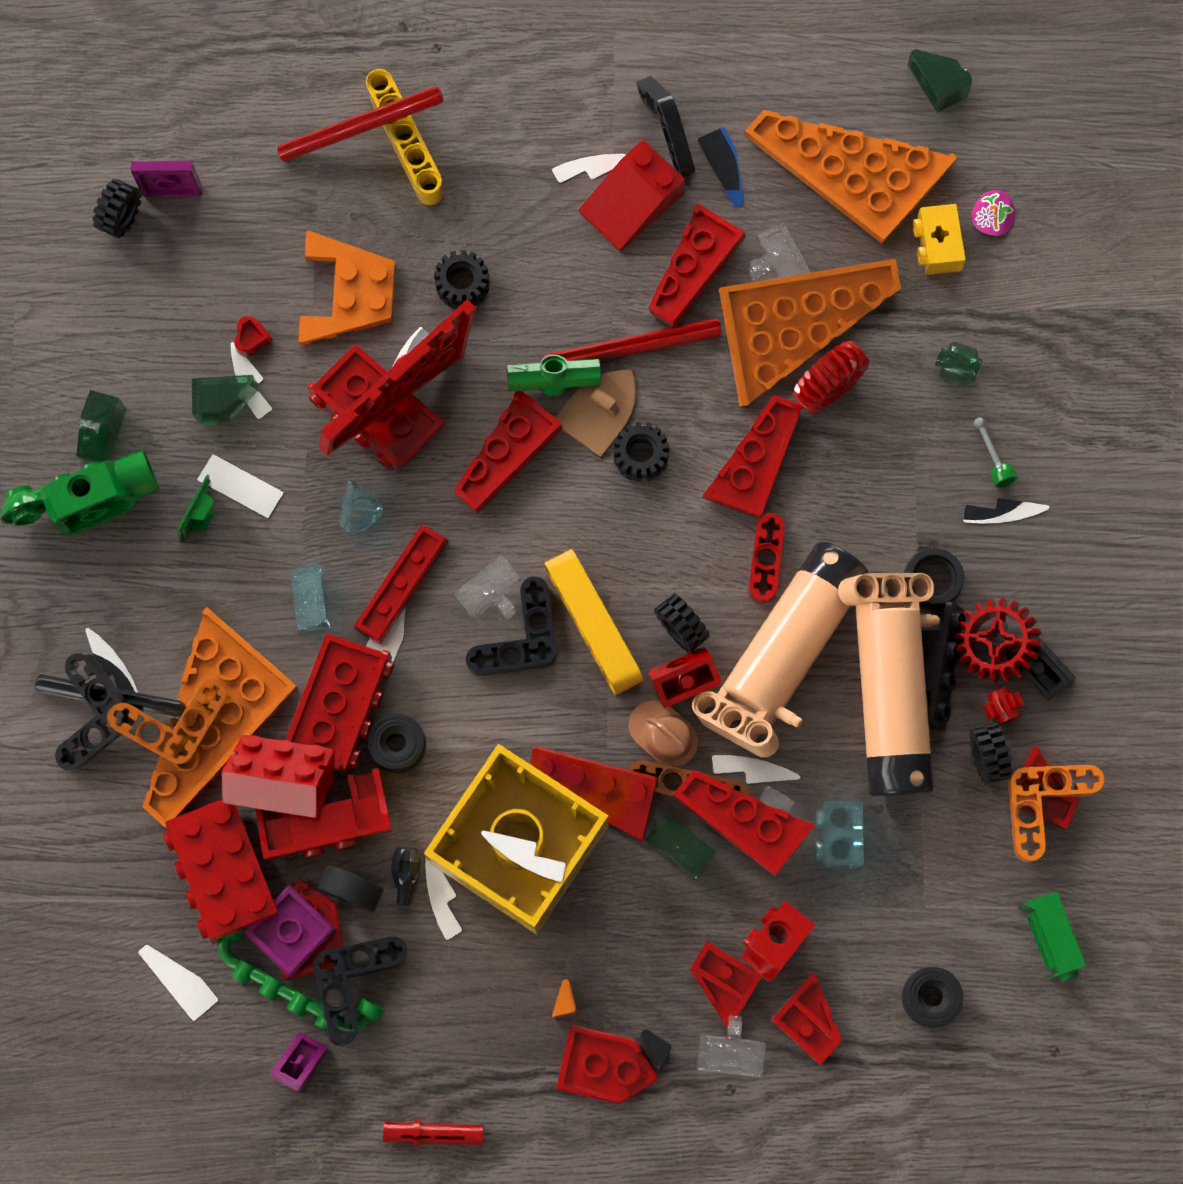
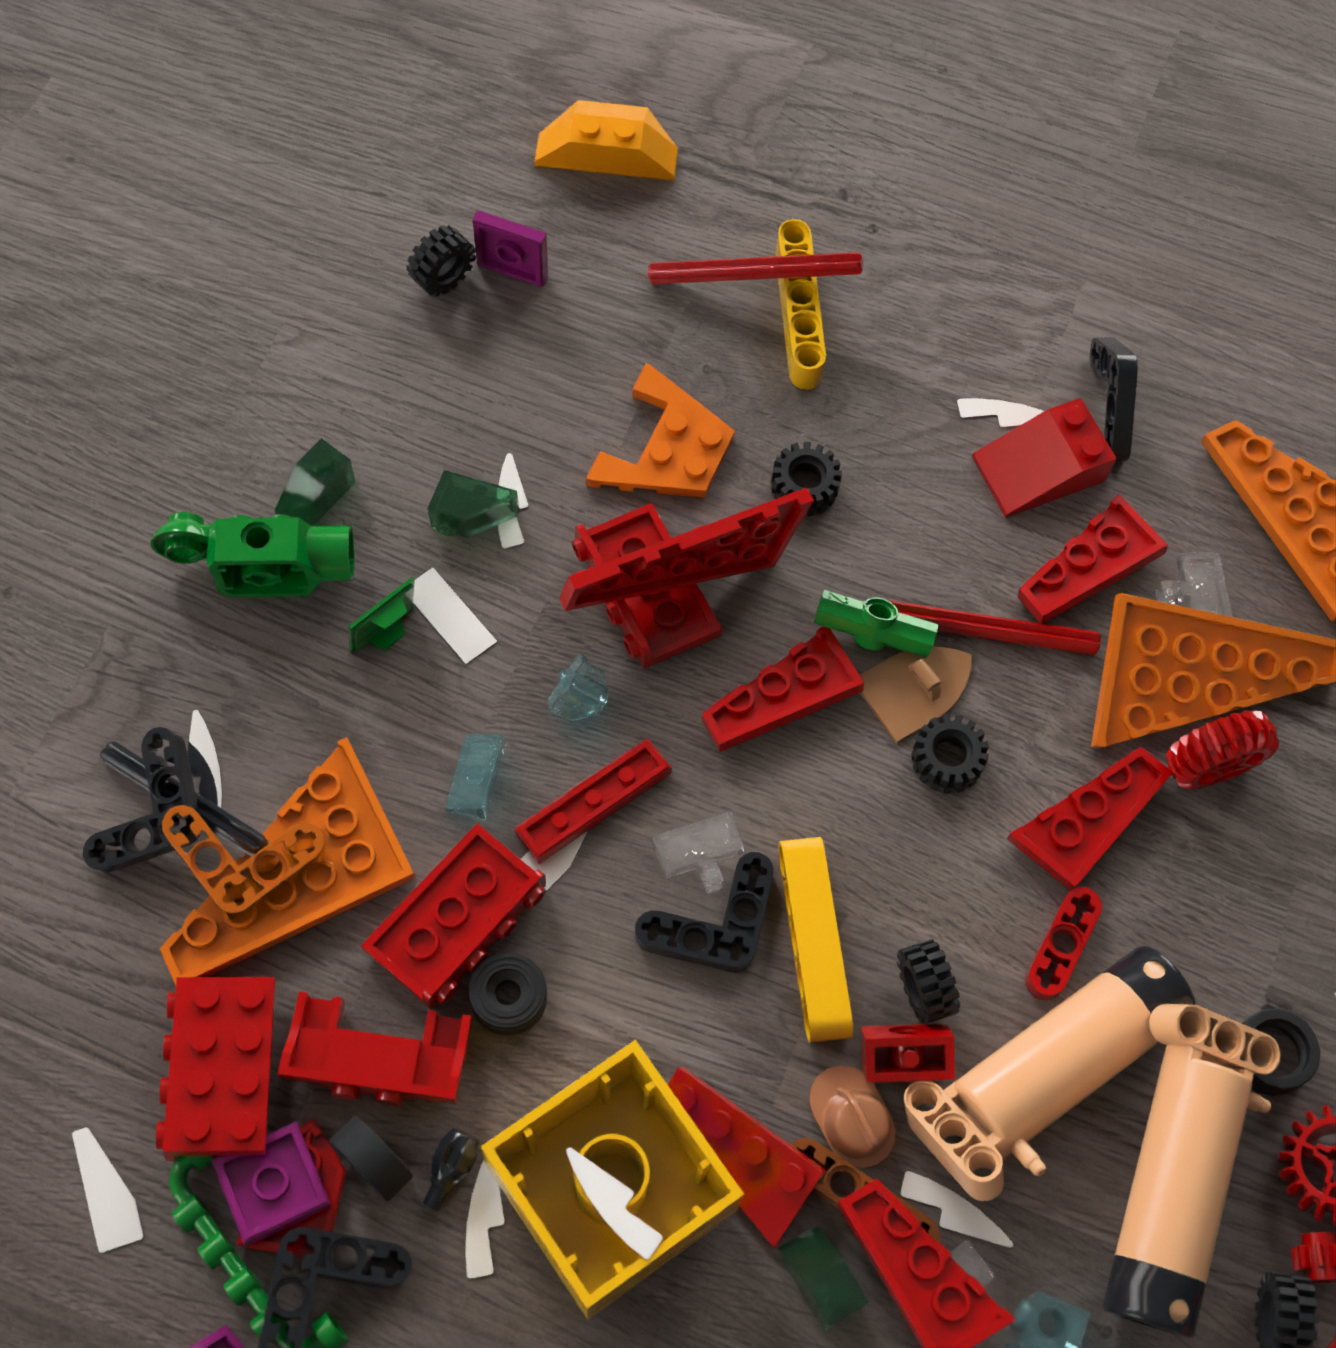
camera: 15 degrees right, 10 degrees down
red piece [221,735,335,818] -> none
red tile [234,316,272,356] -> none
black sticker [698,127,744,207] -> none
black bracket [921,601,966,730] -> none
none -> light orange wedge [535,100,678,181]

